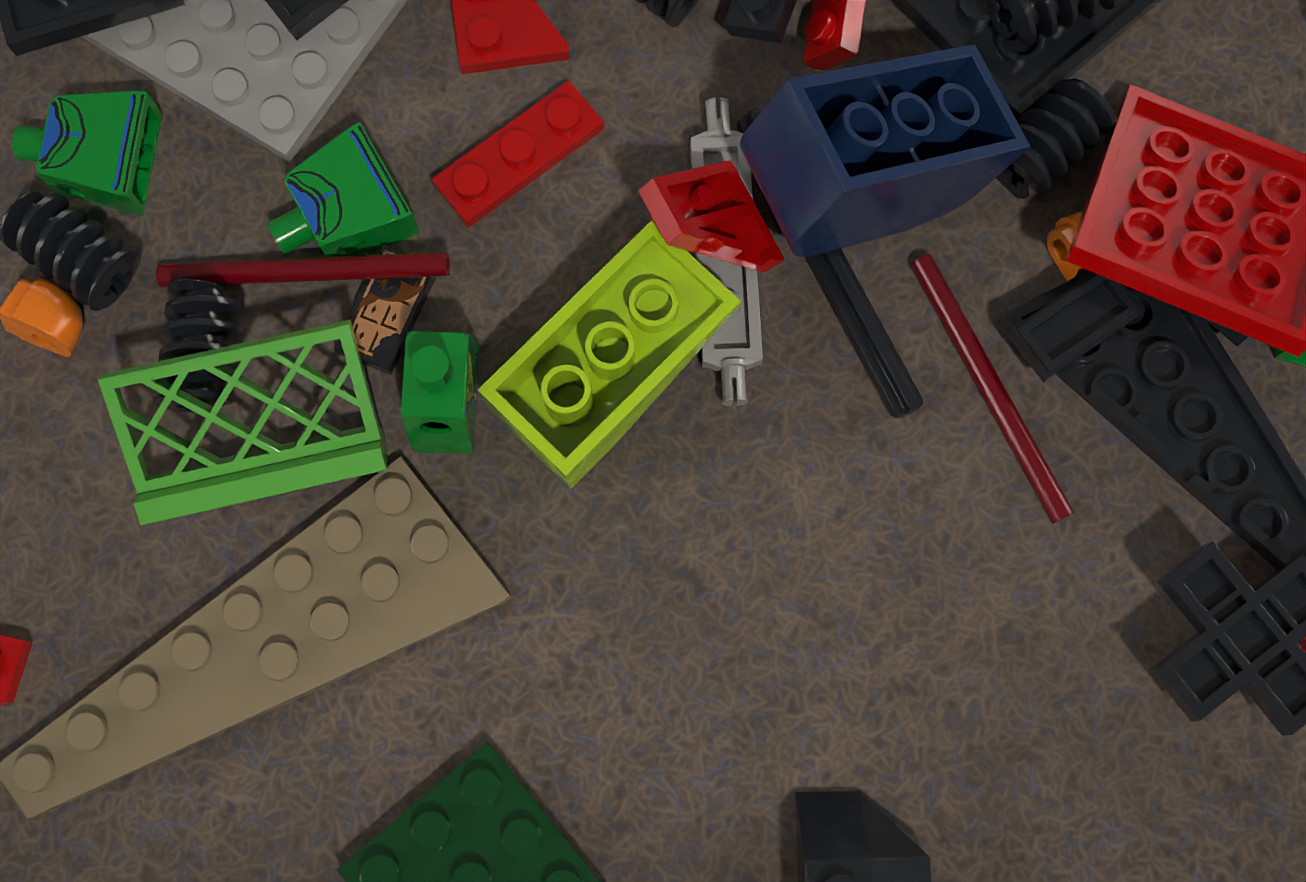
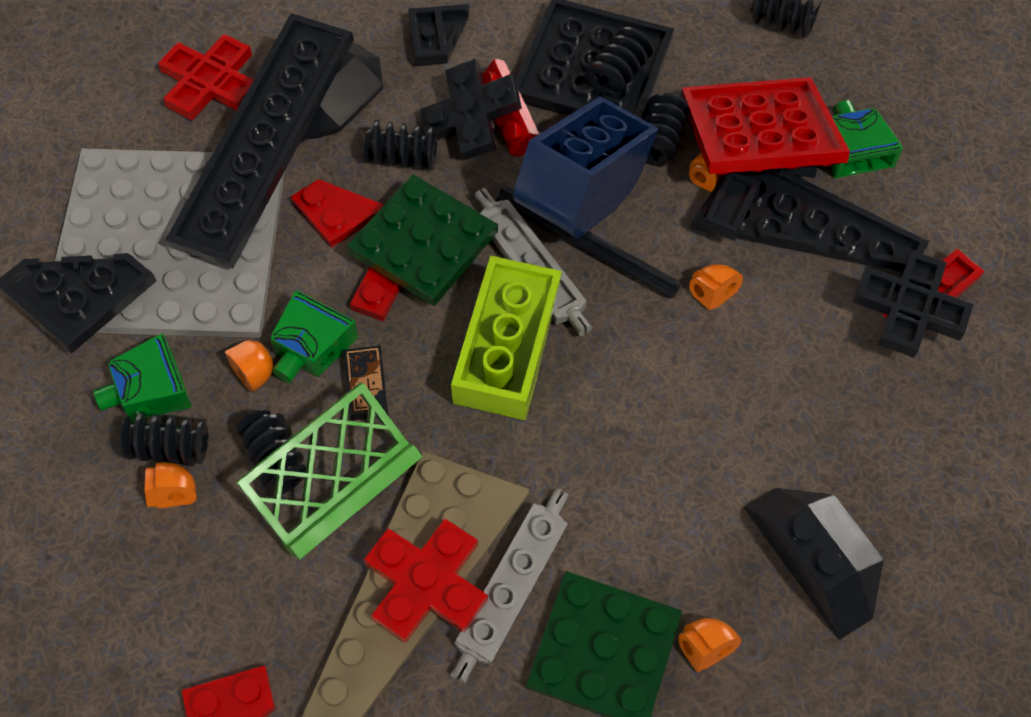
camera: 30 degrees left, 15 degrees down
dark red piece [156,252,451,287] -> none
green torso [401,331,480,454] -> none
red wing [638,160,785,272] -> none
dark red piece [910,254,1075,524] -> none
none -> orange piece [225,340,273,393]
none -> dark green plate [347,174,498,307]
none -> red plate [364,518,488,644]
none -> light grey plate [450,488,569,683]
none -> orange piece [689,264,743,311]

